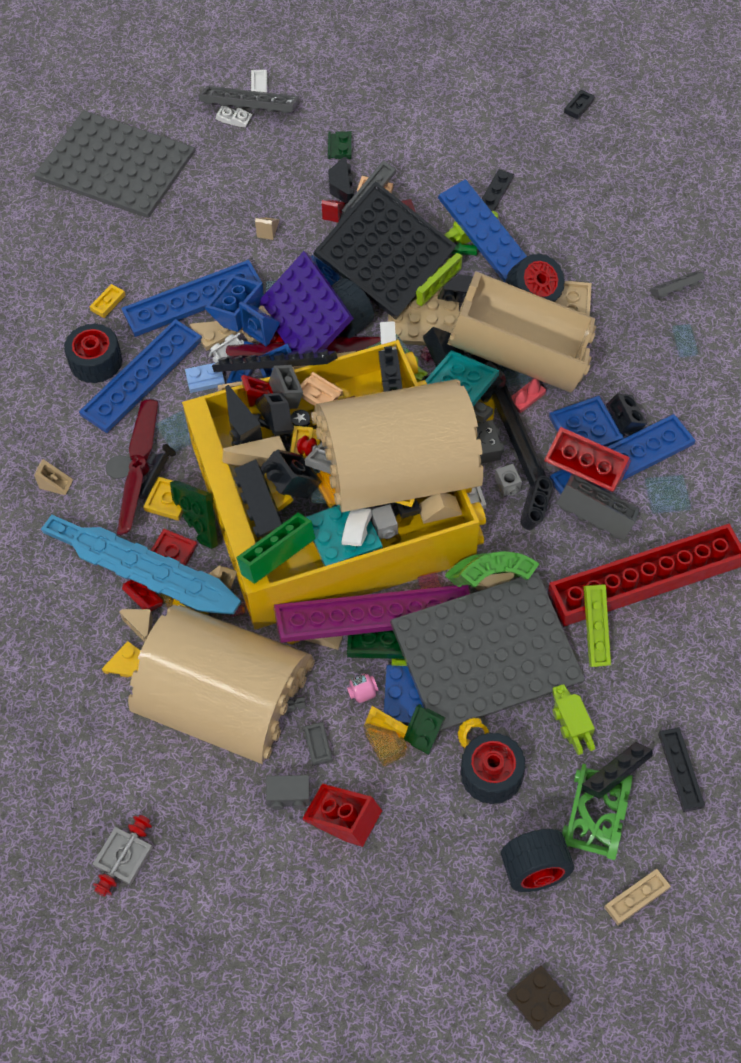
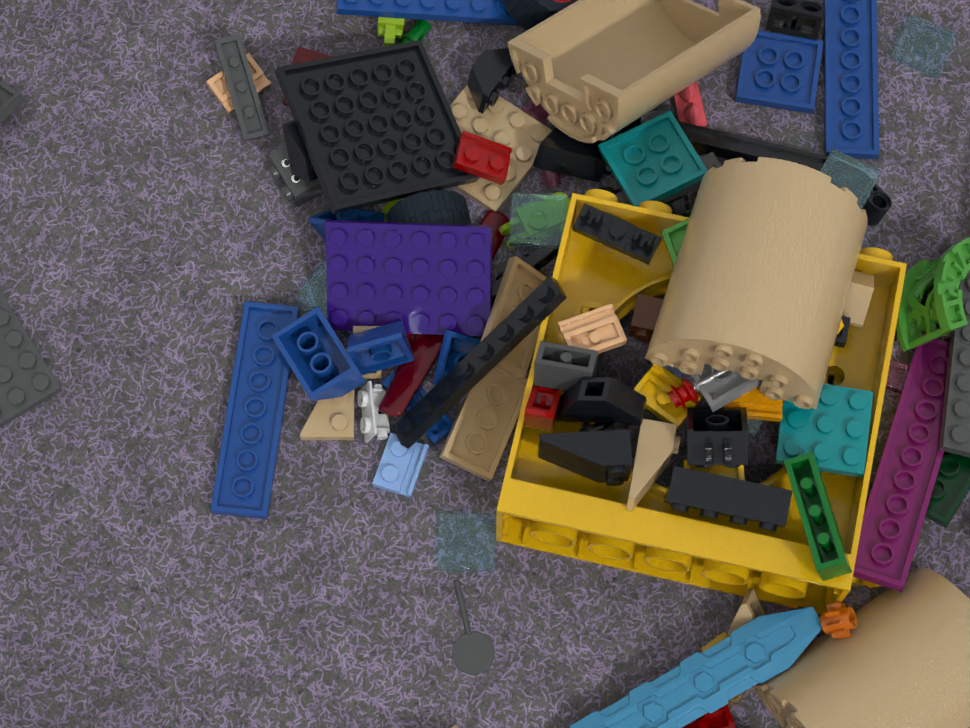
camera: 60 degrees left, 10 degrees up
black wheel [64,323,123,383] -> none
blue plate [79,319,202,433] -> none
yellow plate [89,284,126,318] -> none
dark red piece [117,399,158,535] -> none
black piece [139,444,176,499] -> none
yellow plate [143,477,183,521] -> none
red tile [150,529,198,566] -> none
dark green plate [170,480,218,549] -> none
tan slope [255,217,279,240] -> none
black tile [291,410,310,427] -> none
red slope [321,200,345,222] -> none
dark green plate [328,131,352,159] -> none
black slope [328,157,354,204] -> none
white slope [342,508,372,546] -> none
light grey brick [371,504,398,539] -> none
white sticker [380,321,396,351] -> none
lime plate [416,253,462,306] -> none
red slope [544,427,631,492] -> none
dark grey slope [556,474,640,541] -> none
none -> red plate [453,131,513,185]
none -> clear light blue tile [820,148,882,209]
none -> orange gear [820,601,857,640]

